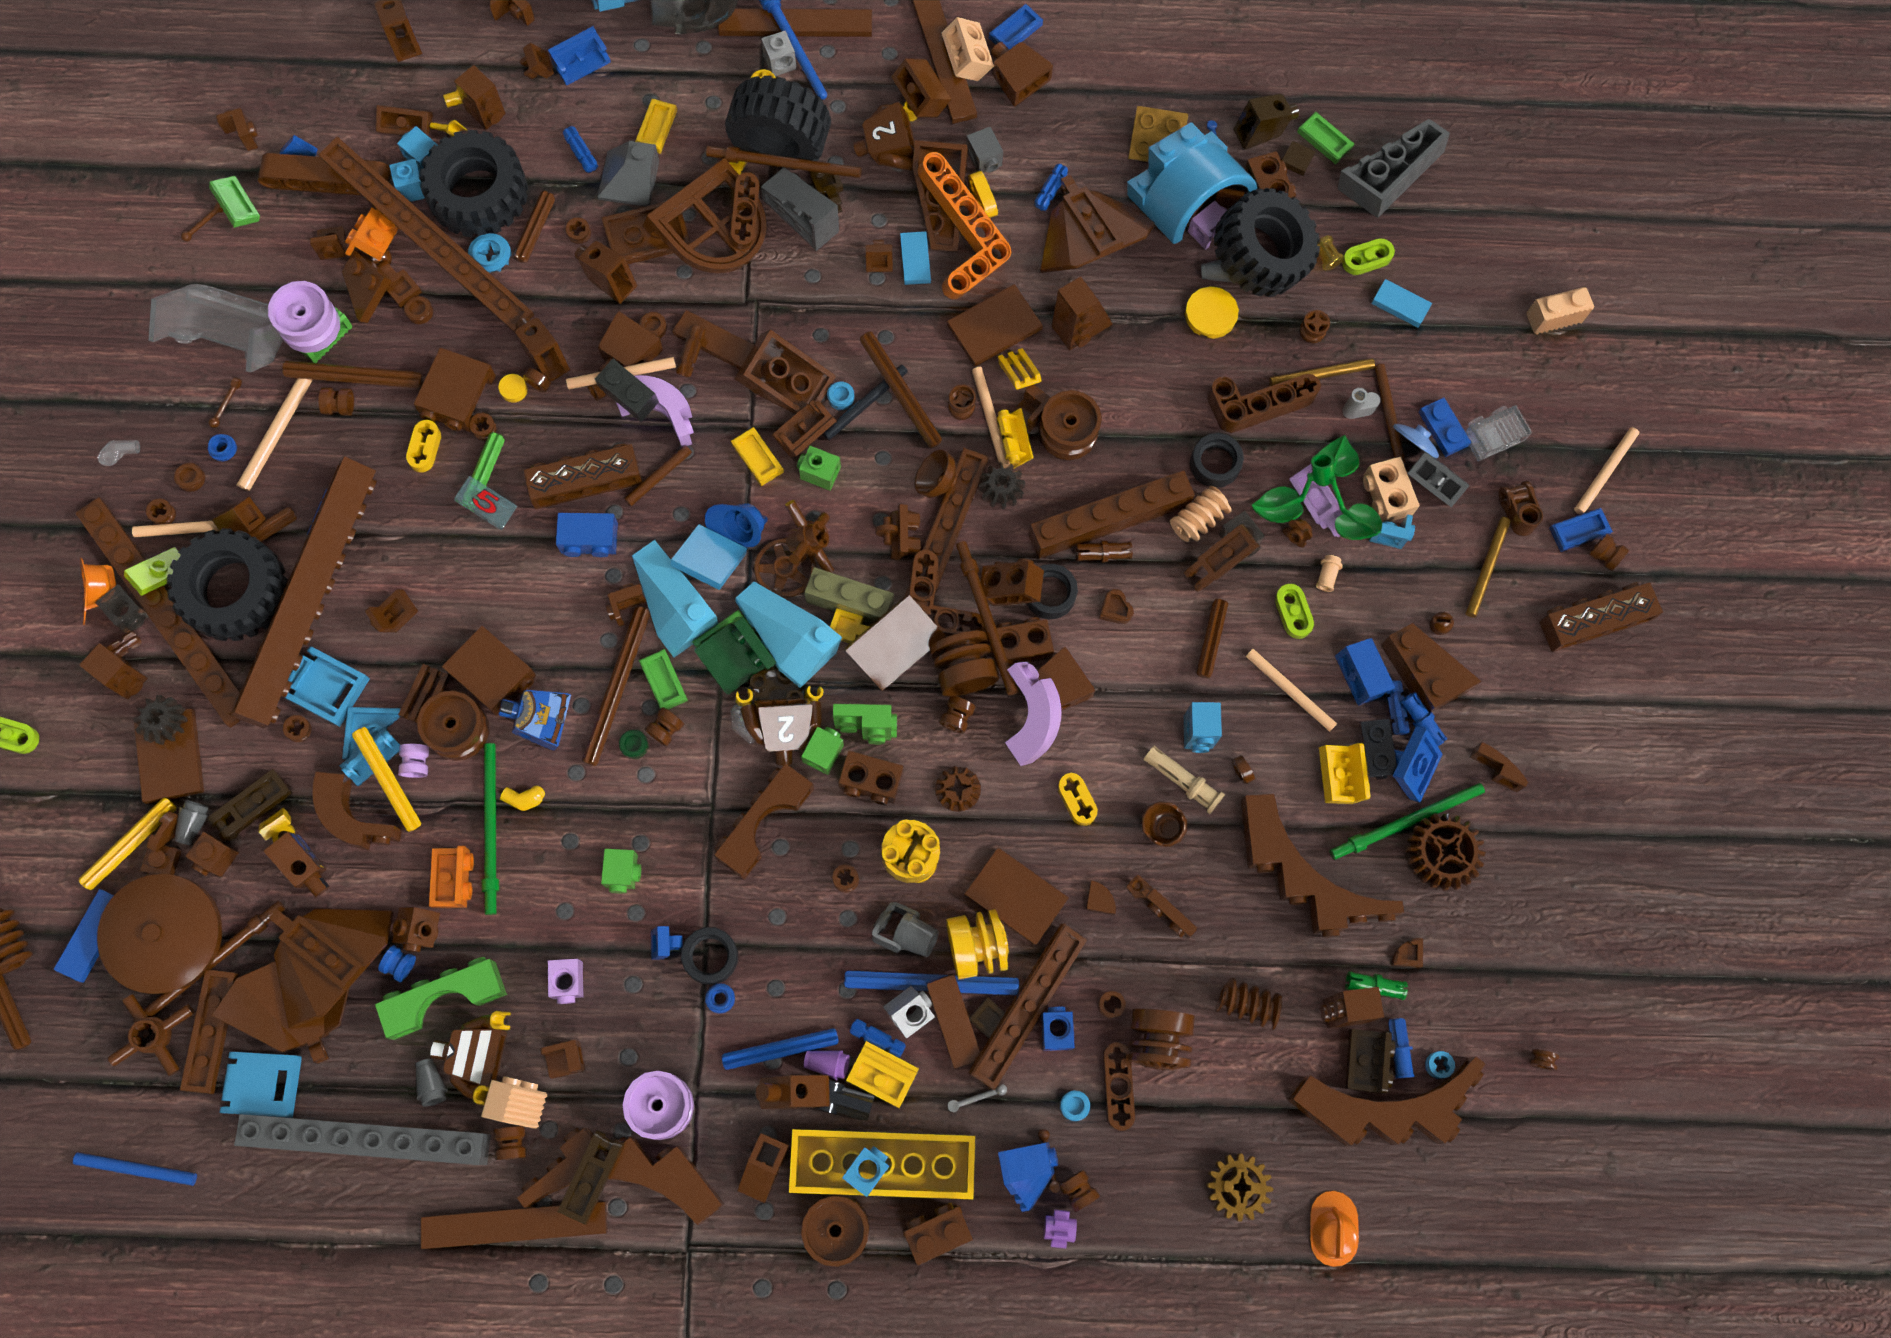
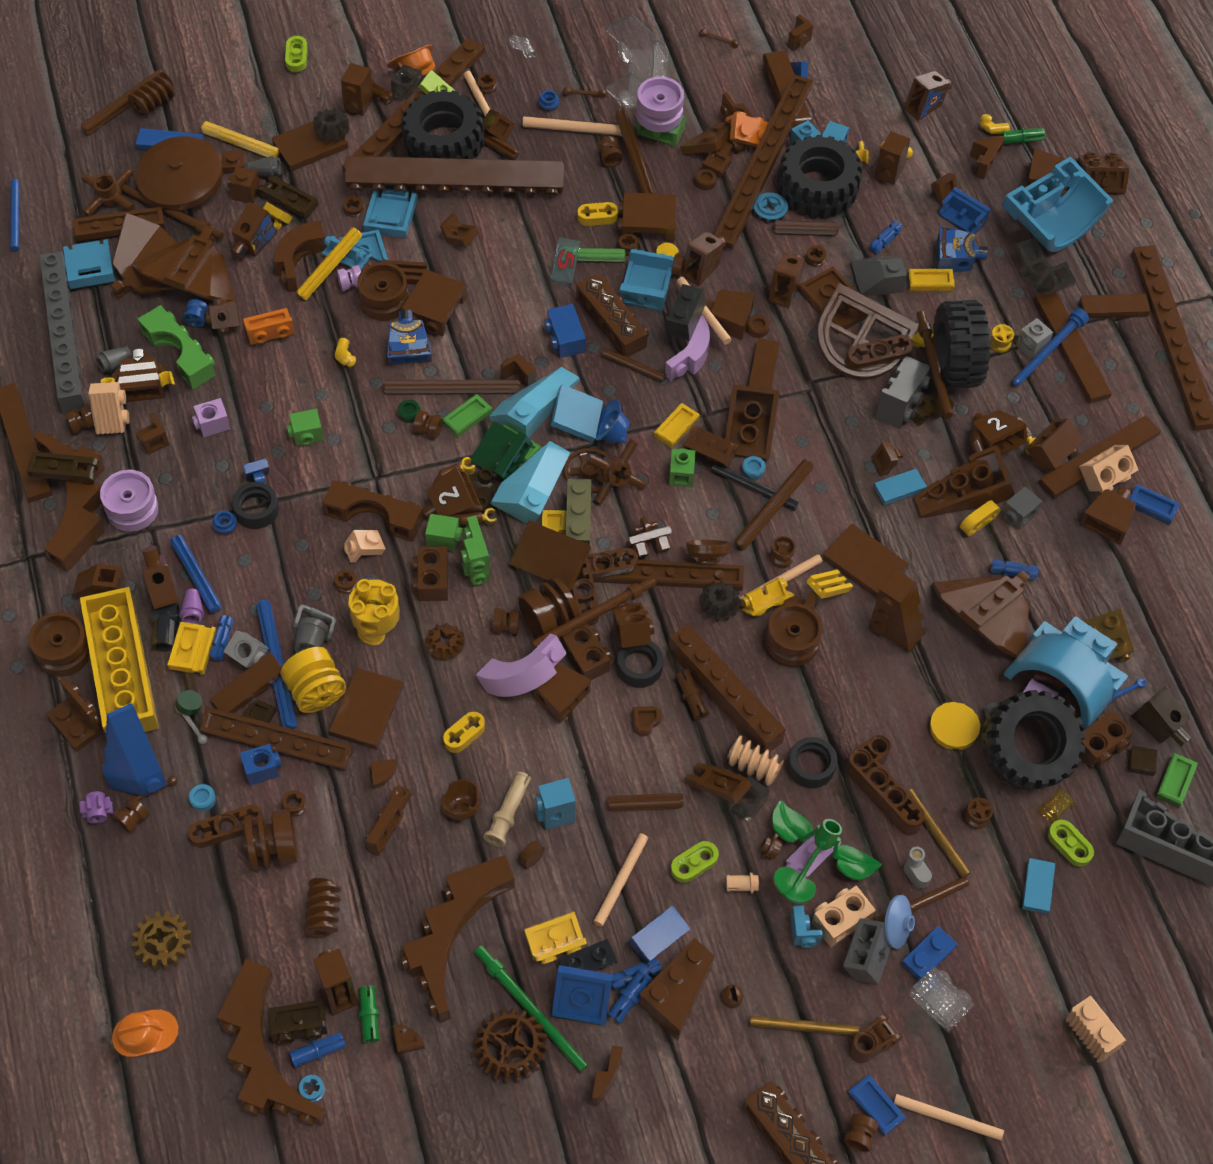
camera: 75 degrees right, 15 degrees down
reddish brown tile [147,811,178,852] -> none
reddish brown tile [174,463,205,492] -> none
bright green tile [209,176,260,228] -> none
reddish brown slope [375,105,433,136] -> none
green bar [481,743,499,915] -> none
reddish brown axle [676,324,706,378] -> none
dark azure brick [842,1146,889,1197] -> none
orange beam [917,152,1011,299] -> none
none -> dark green tile [175,690,202,715]
none -> light nougat bracket [344,530,386,563]
none -> dark azure panel [620,249,674,312]
none -> torso [937,226,988,272]

